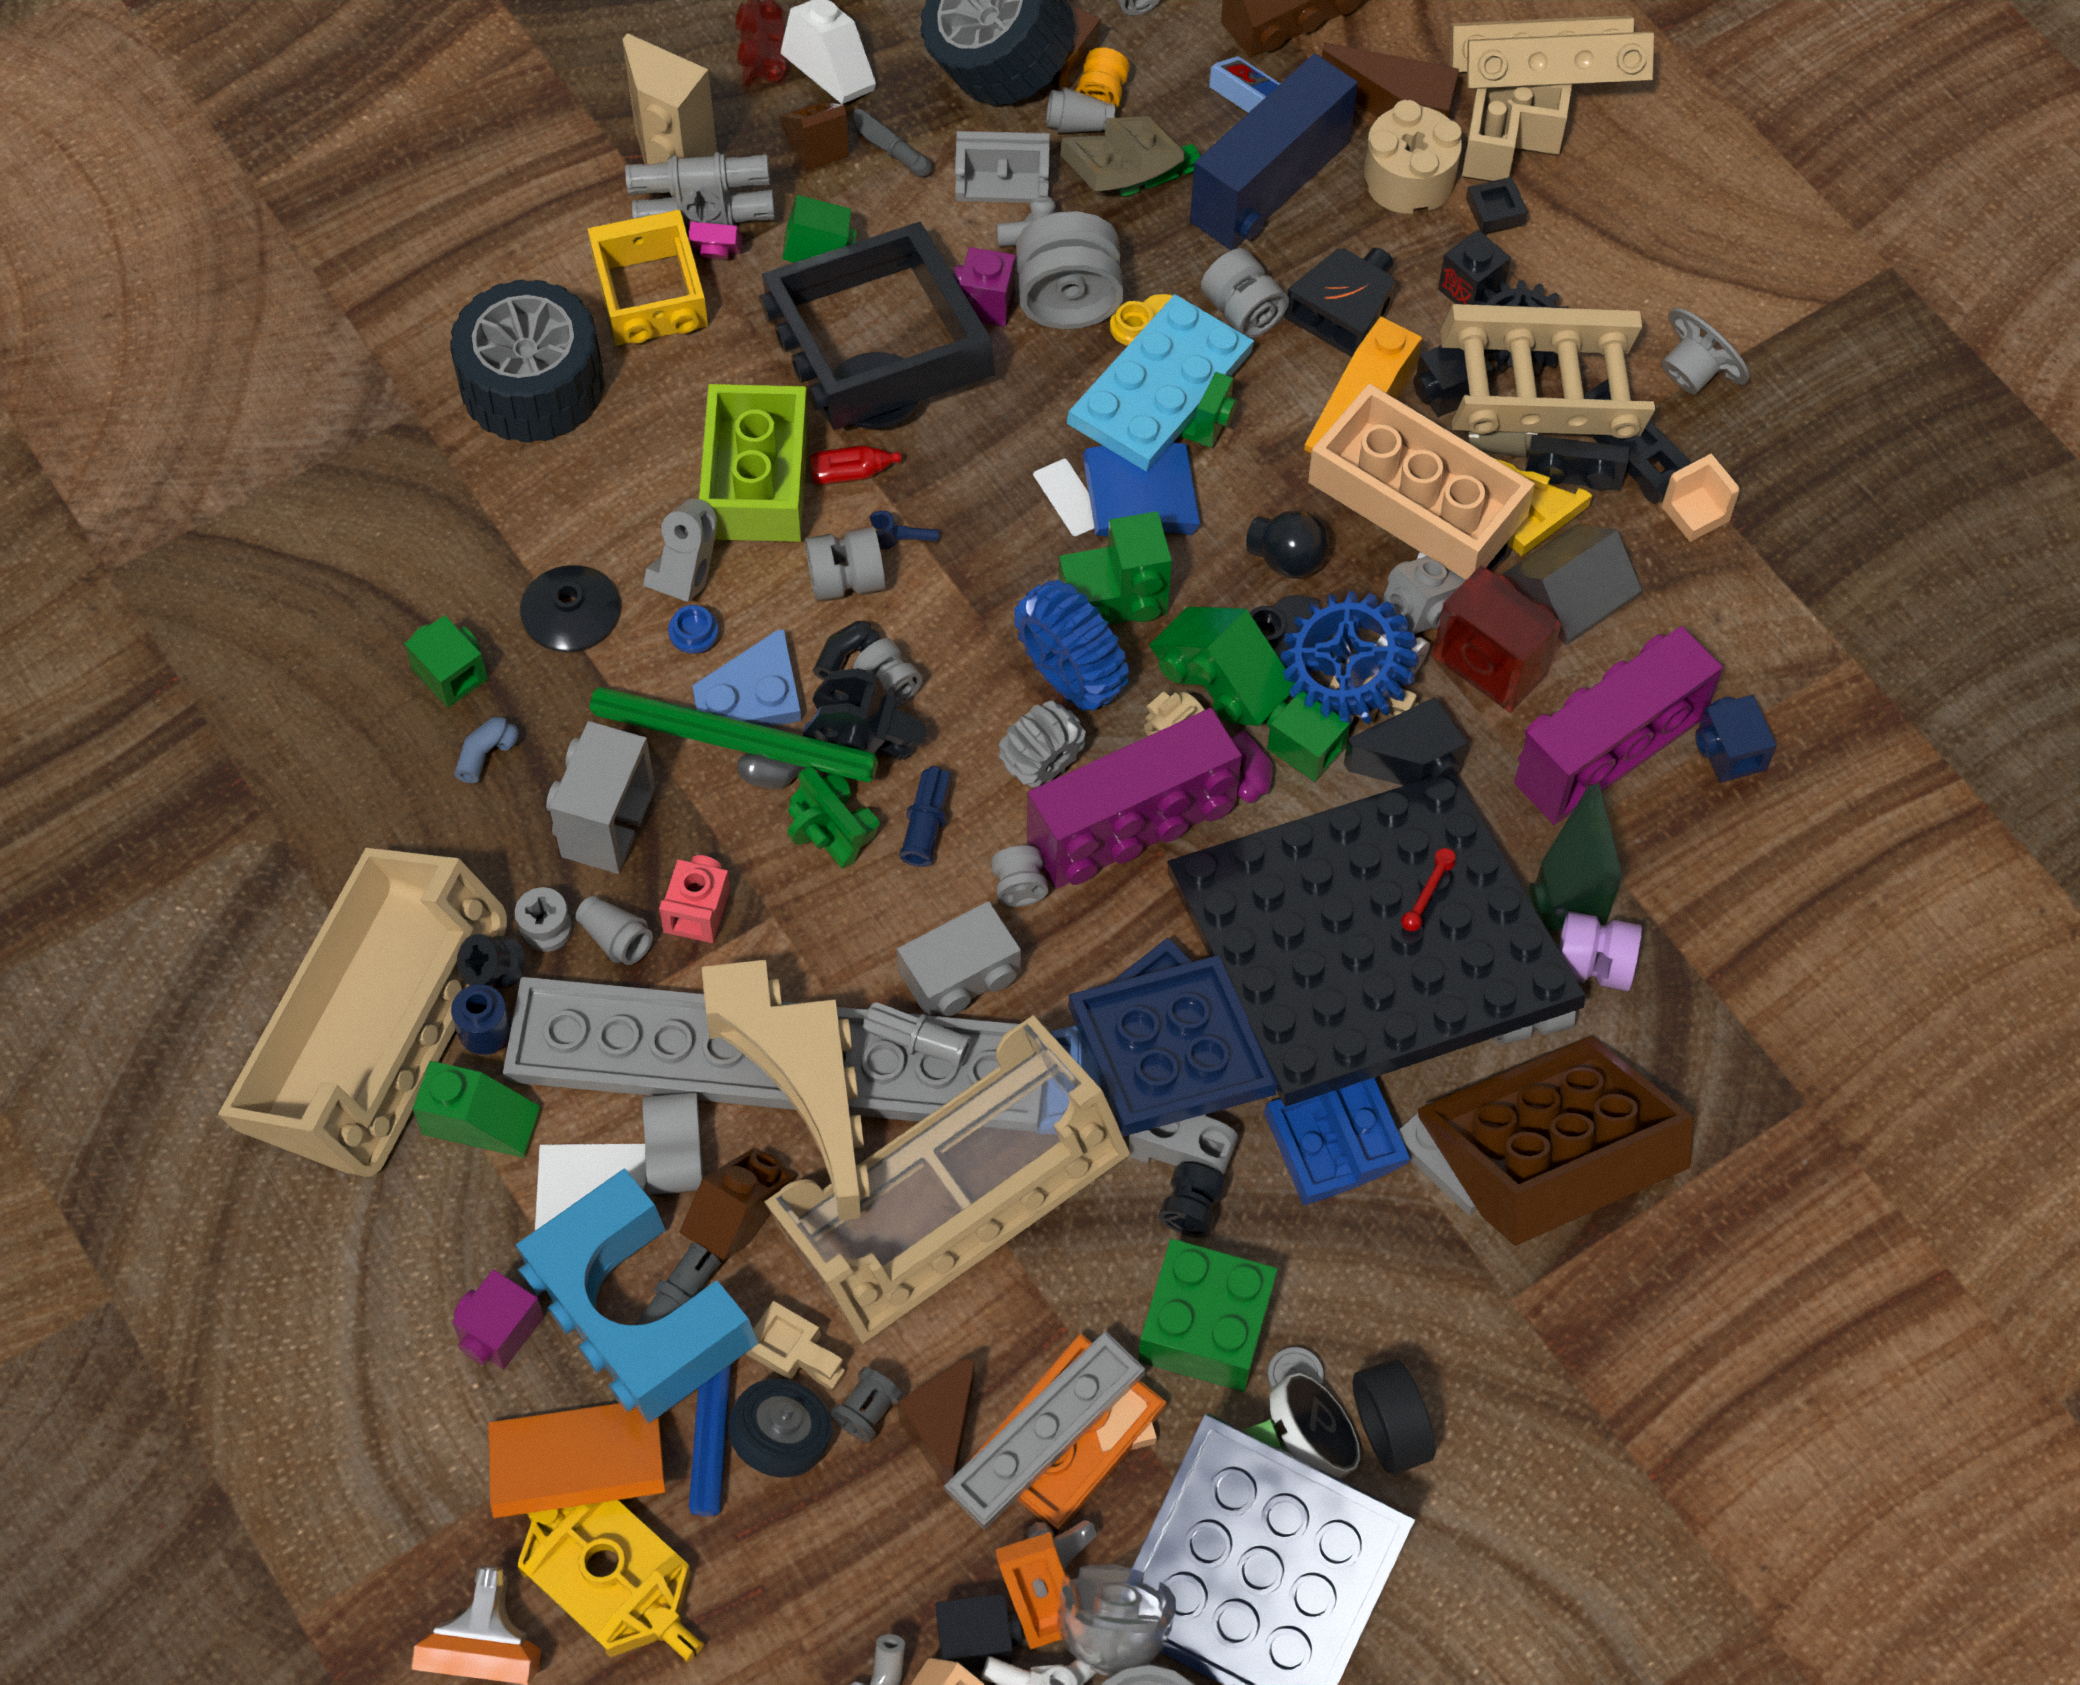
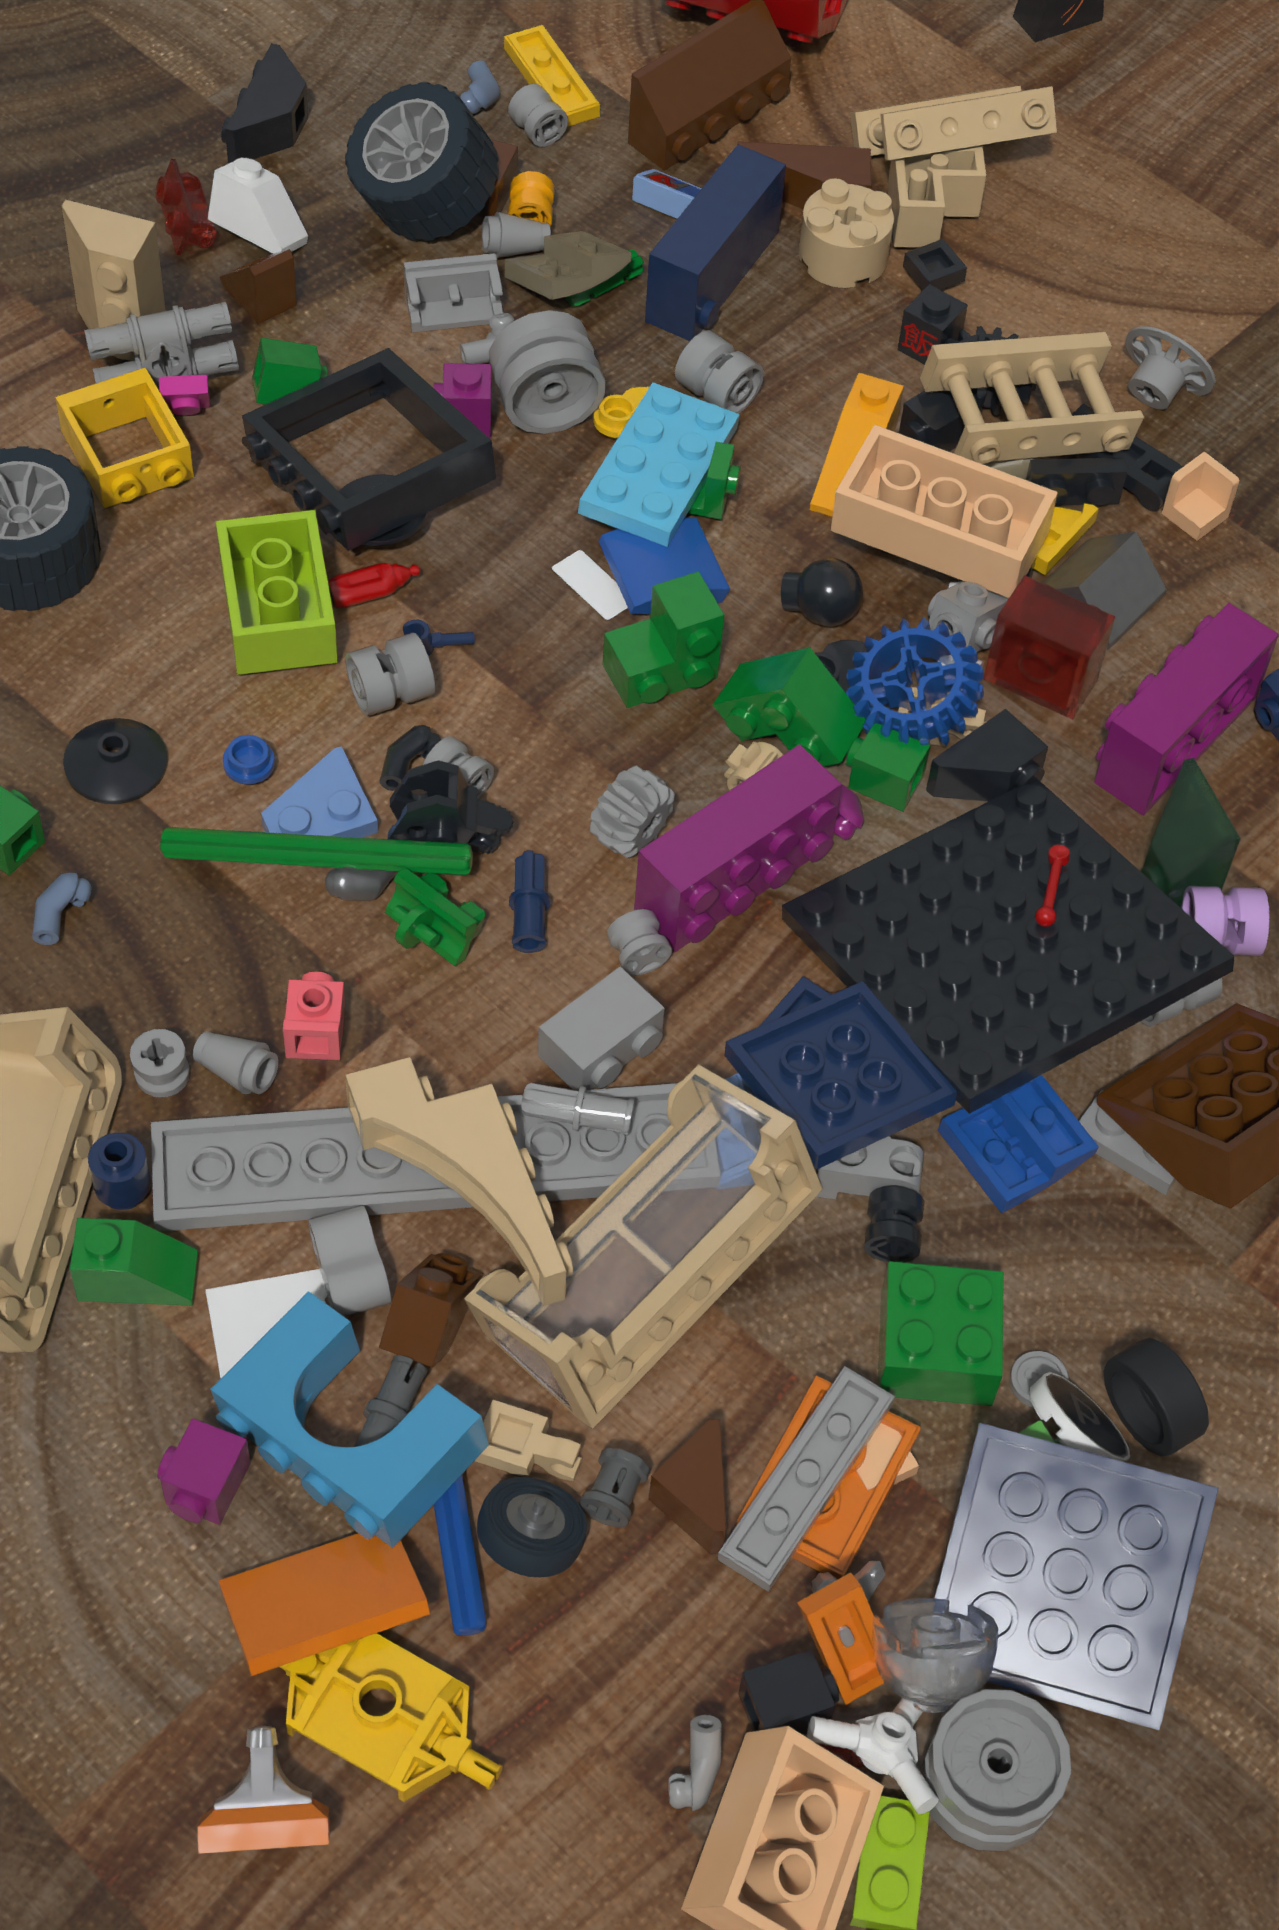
camera: 15 degrees left, 5 degrees down
black wheel [457,934,525,988] -> none
light grey piece [546,721,656,874] -> none
light grey leg [643,498,717,602] -> none
dark grey piece [853,108,932,177] -> none
blue gear [1014,579,1129,711] -> none
black torso [1285,247,1395,357] -> none

